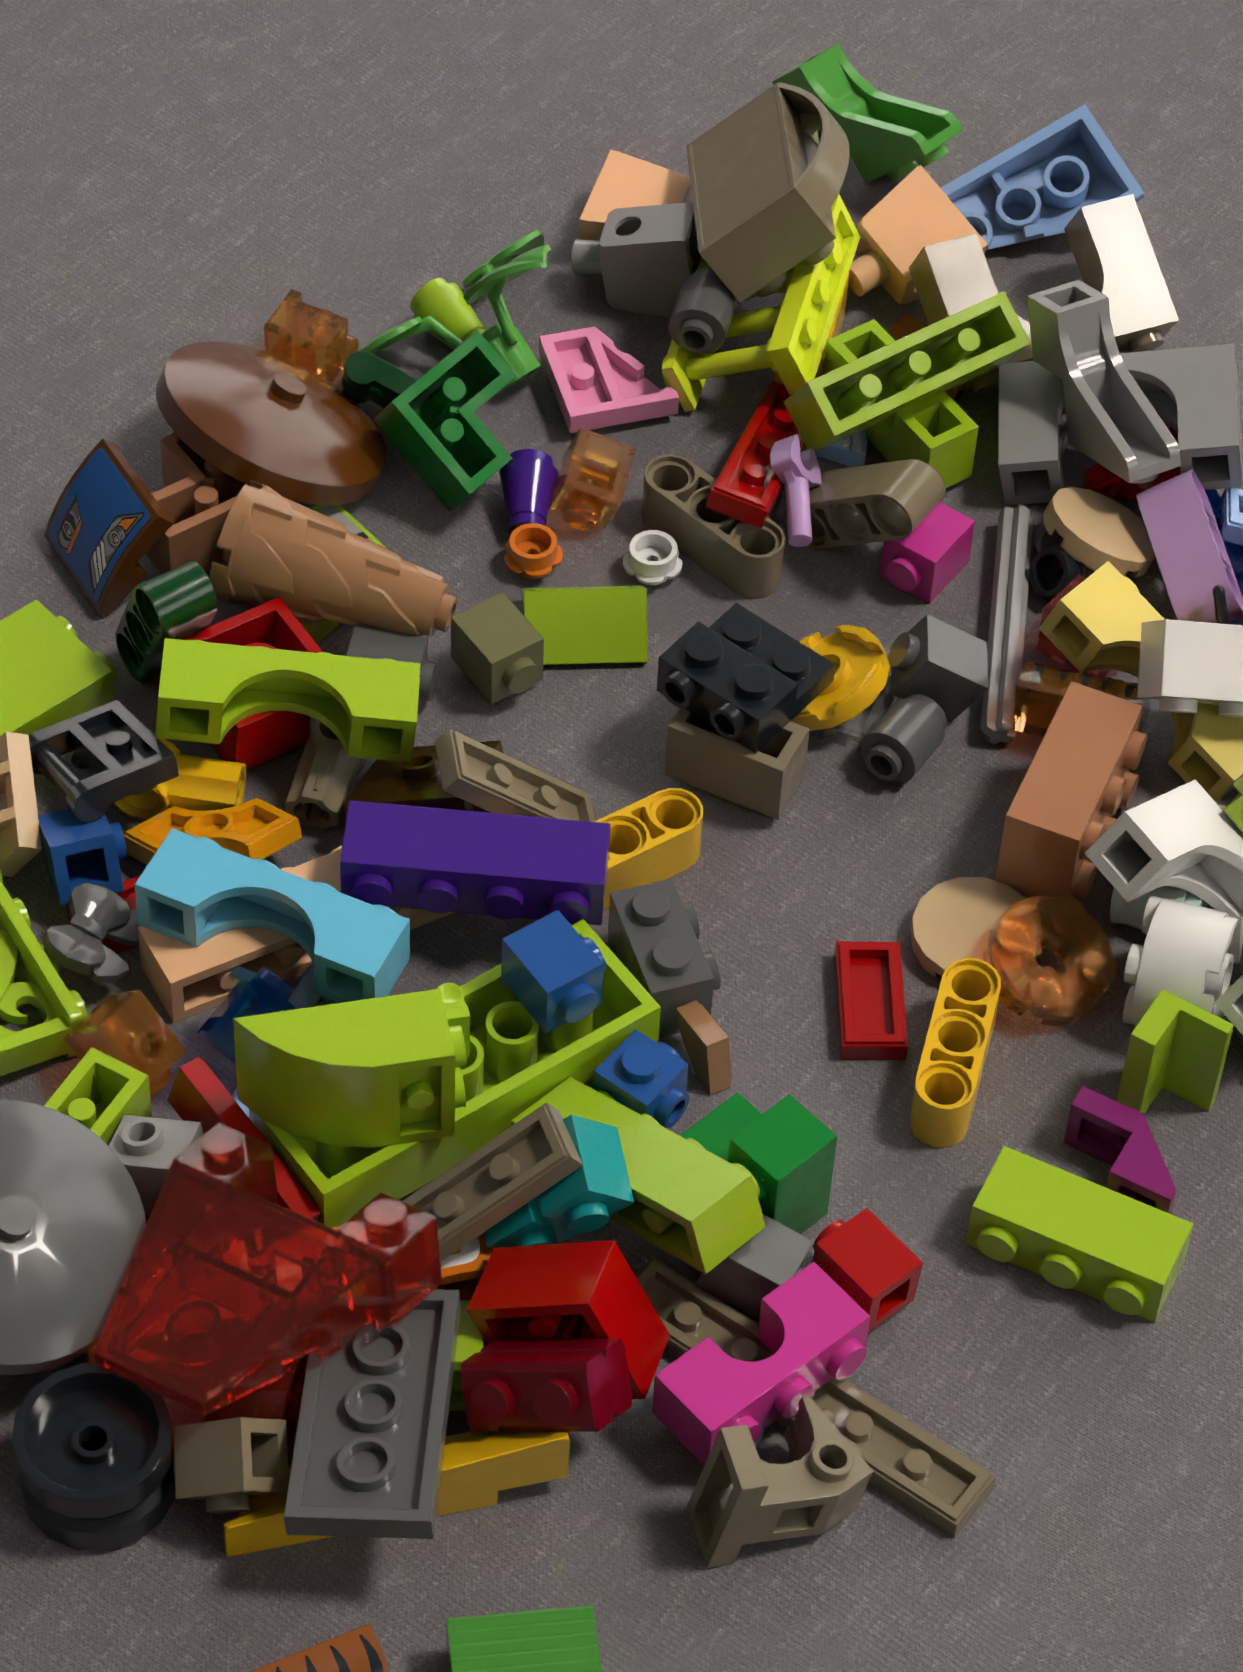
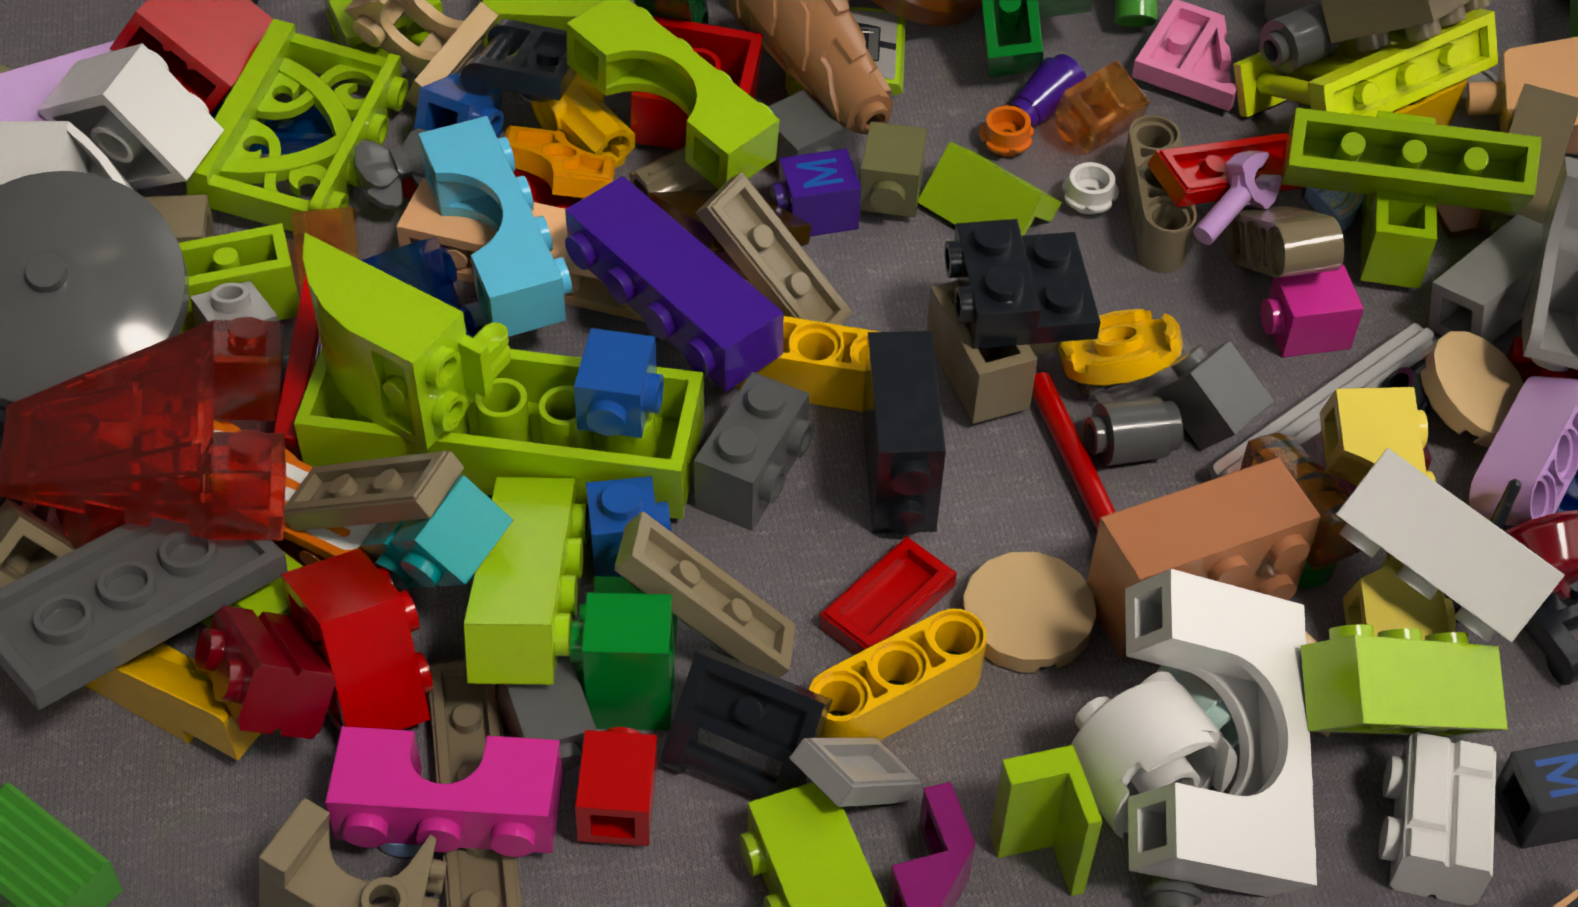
camera: 45 degrees right, 0 degrees up
medium nougat tile [676,1000,732,1095] -> none
clear orange plate [983,894,1117,1026] -> none
none -> dark tan plate [614,511,796,678]
none -> black plate [661,648,833,799]
none -> dark purple brick [770,148,861,237]
none -> light grey tile [790,737,921,807]
none -> black brick [862,331,946,535]
none -> red bar [1032,372,1116,531]

